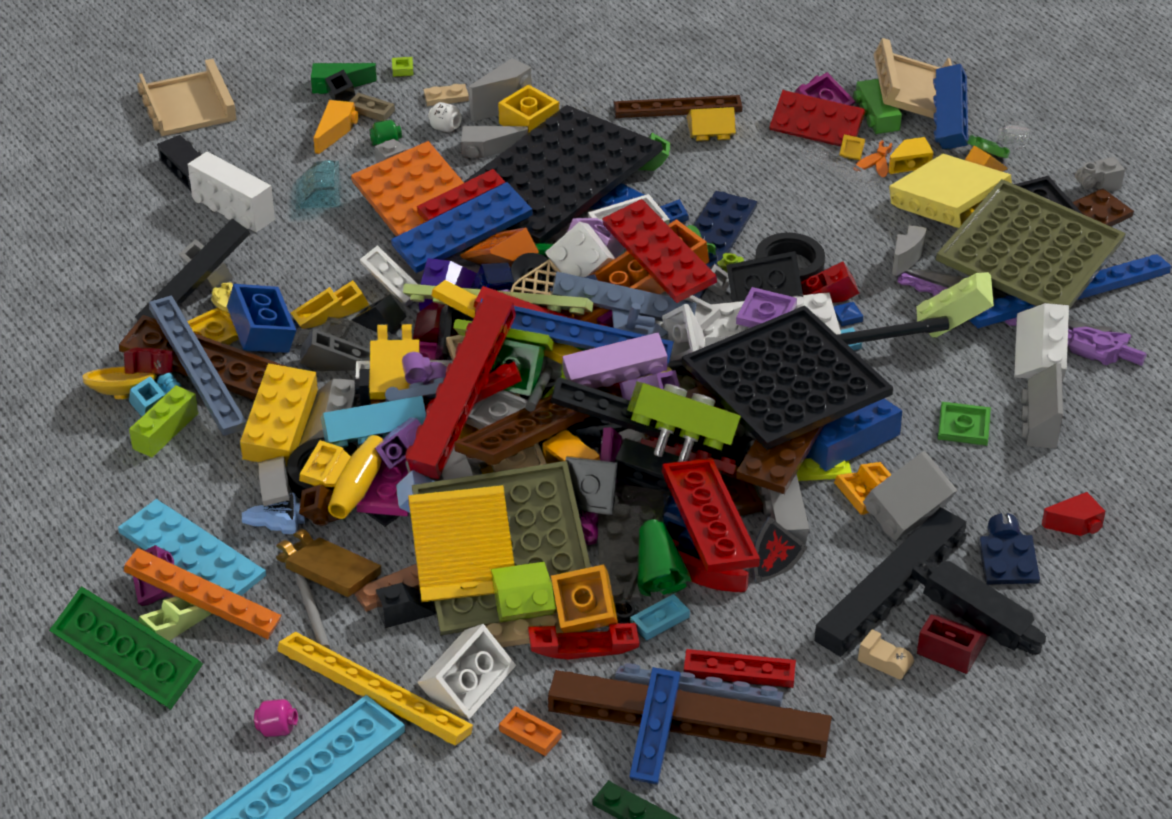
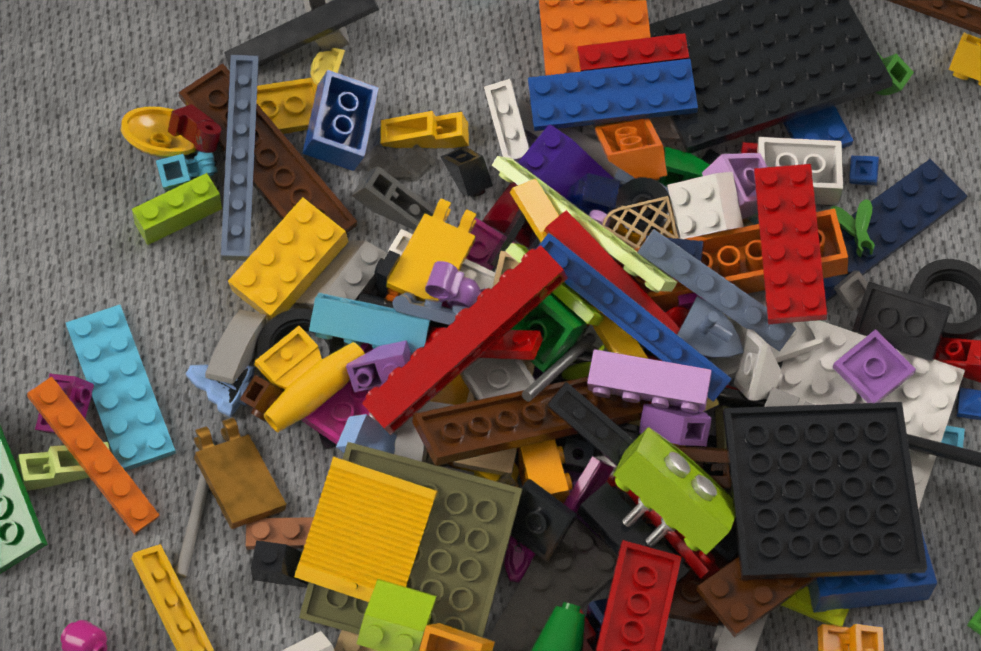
camera: 25 degrees right, 20 degrees up
lime plate [717,253,744,272] -> none

